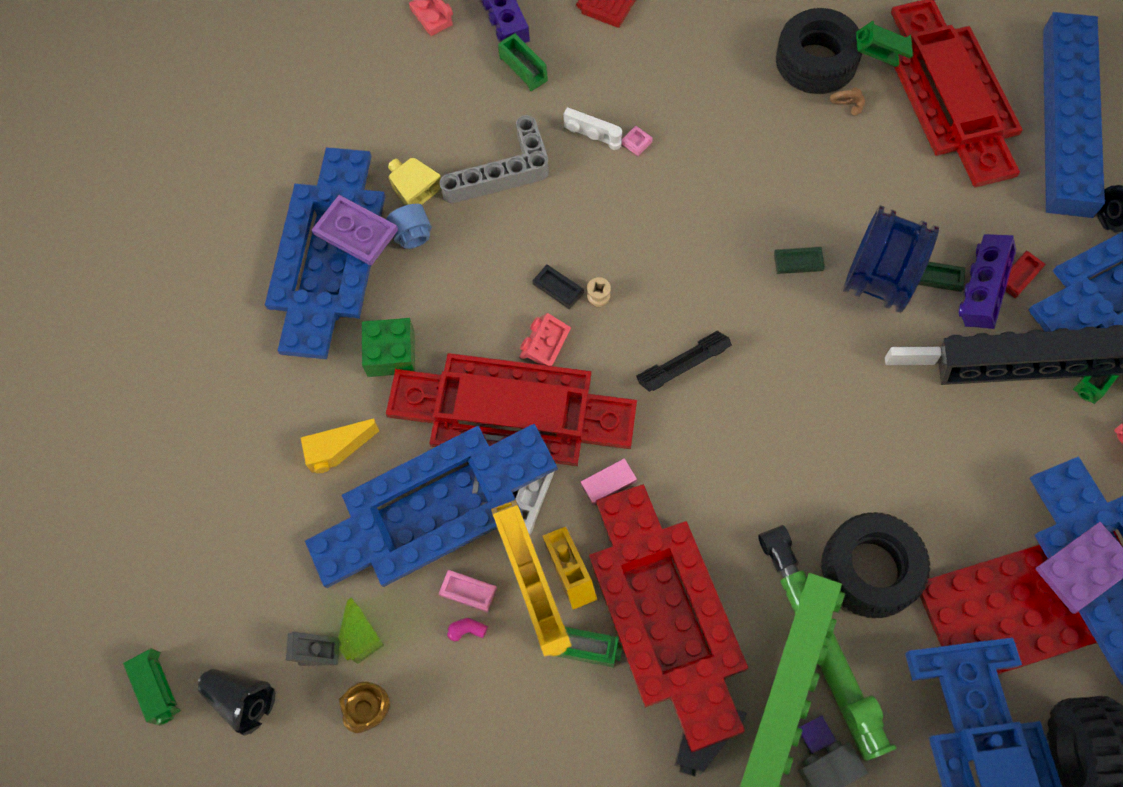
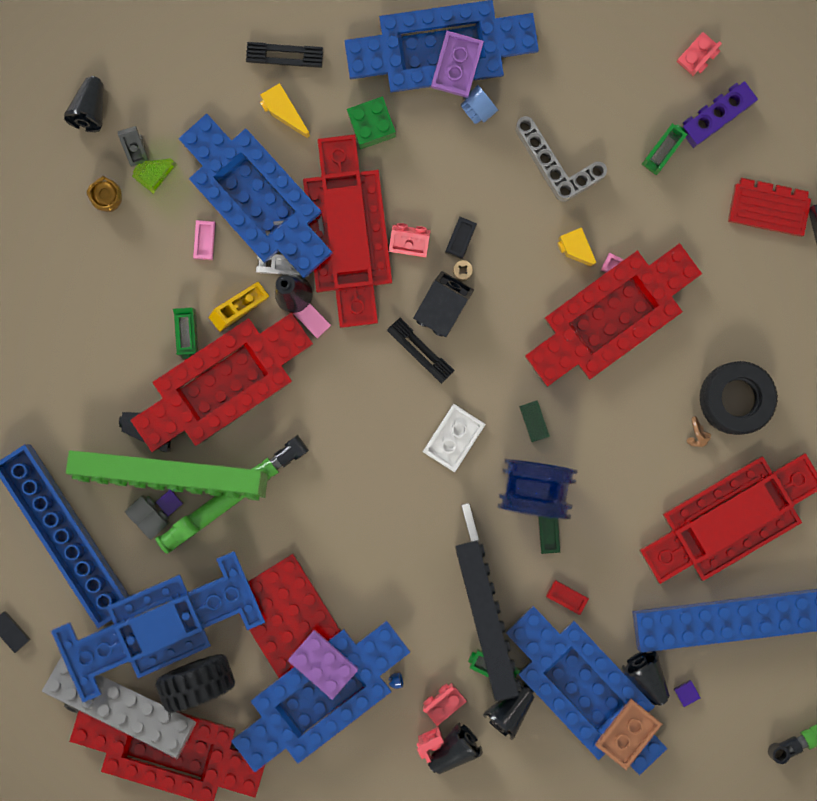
camera: 70 degrees right, 20 degrees up
green window [123,648,181,726] -> none
light yellow torso [388,158,441,206] -> none
dark pink arm [447,618,488,641] -> none
yellow arch [491,500,572,657] -> none
white plate [563,107,622,150] -> none
black tyre [821,512,930,618] -> none
green window [856,20,913,67] -> none
dark purple brick [959,234,1017,329] -> none
none -> black container [246,42,323,68]
none -> black cone [275,275,313,313]
none -> blue hinge [389,672,404,689]
none -> black slope [413,271,474,337]
none -> white tile [423,404,486,472]
none -> red piece [525,243,702,387]
none -> yellow slope [557,227,597,267]

